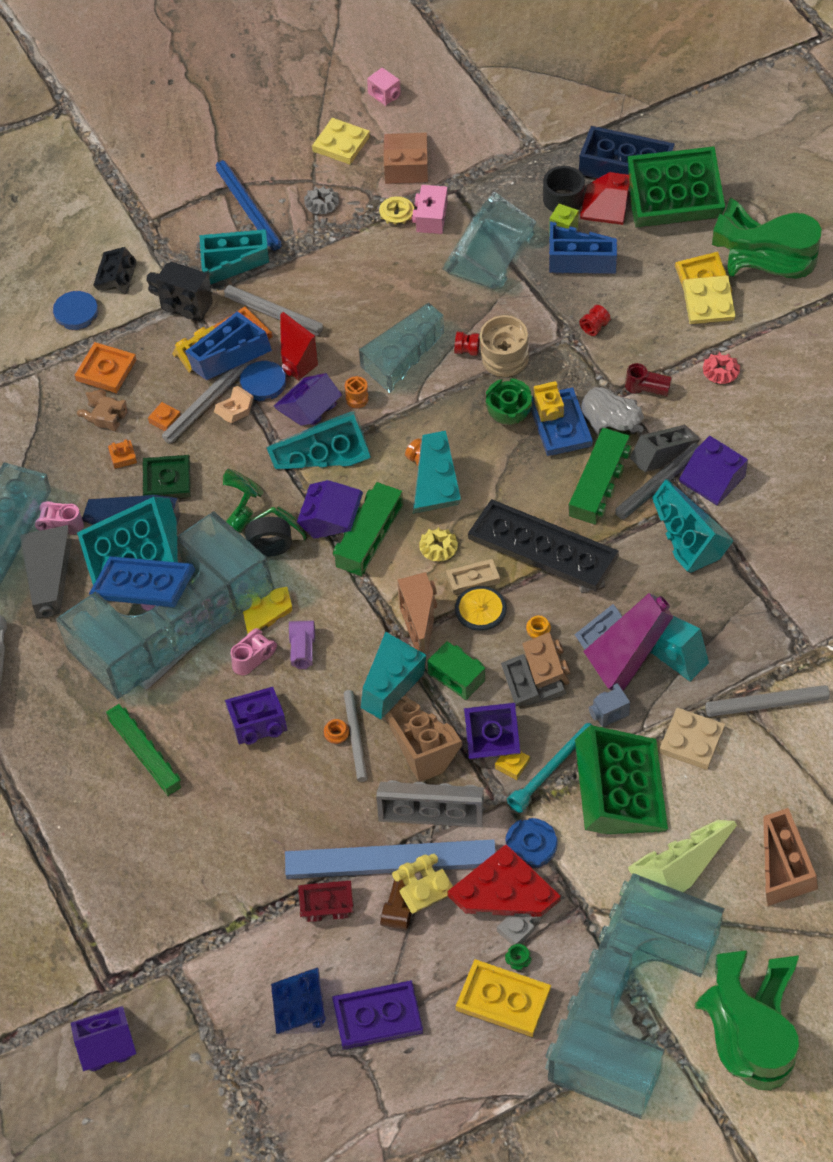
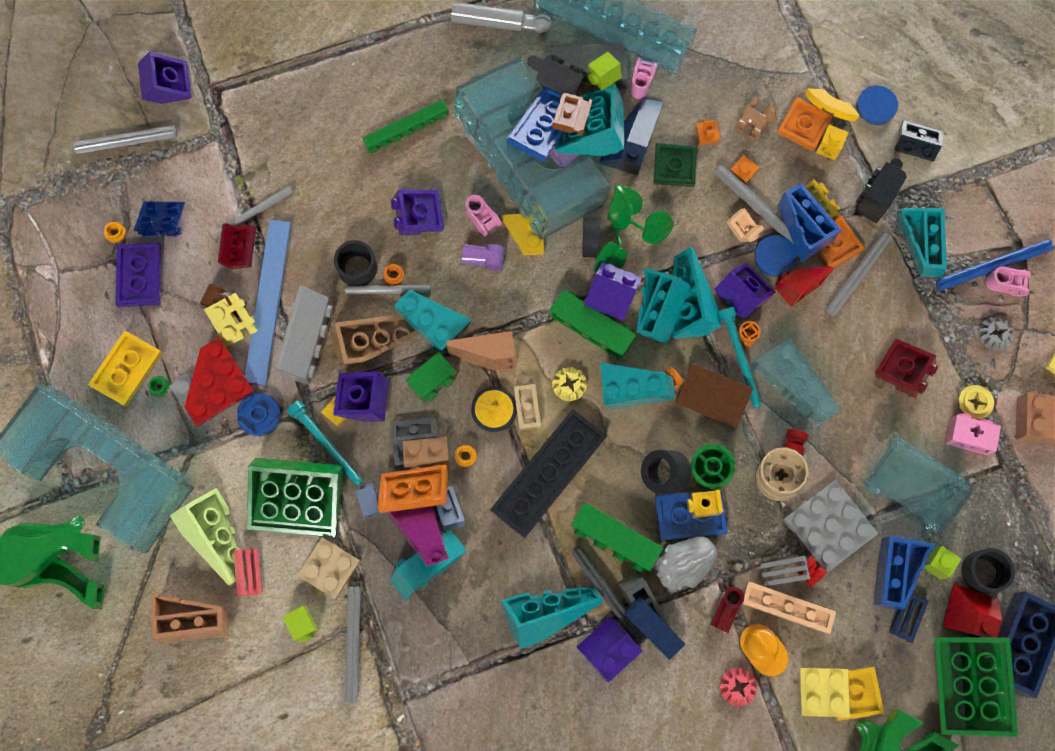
camera: 95 degrees right, 20 degrees up
none -> light grey axle [73,125,177,154]
none -> light orange plate [104,222,126,243]
none -> light grey bar [217,186,293,235]
none -> coral tile [234,549,262,596]
none -> lime brick [282,605,319,644]
none -> black piece [334,240,378,286]
none -> orange plate [378,465,448,513]
none -> black hinge [527,55,585,95]
none -> plate [552,92,593,136]
none -> lime brick [588,52,622,90]
none -> dark blue tile [624,597,686,660]
none -> teal wedge [637,268,691,345]
none -> black piece [641,450,691,493]
none -> reddish brown tile [676,363,754,429]
none -> teal piece [718,307,761,408]
none -> light orange piece [740,624,788,676]
none -> light nougat plate [743,581,836,634]
none -> light grey tile [760,556,810,587]
none -> light grey plate [782,480,878,573]
none -> yellow tile [804,89,859,121]
none -> yellow brick [816,125,849,160]
none -> dark red plate [875,339,938,398]
none -> dark blue tile [889,593,929,643]
none -> bright pink piece [985,267,1031,296]

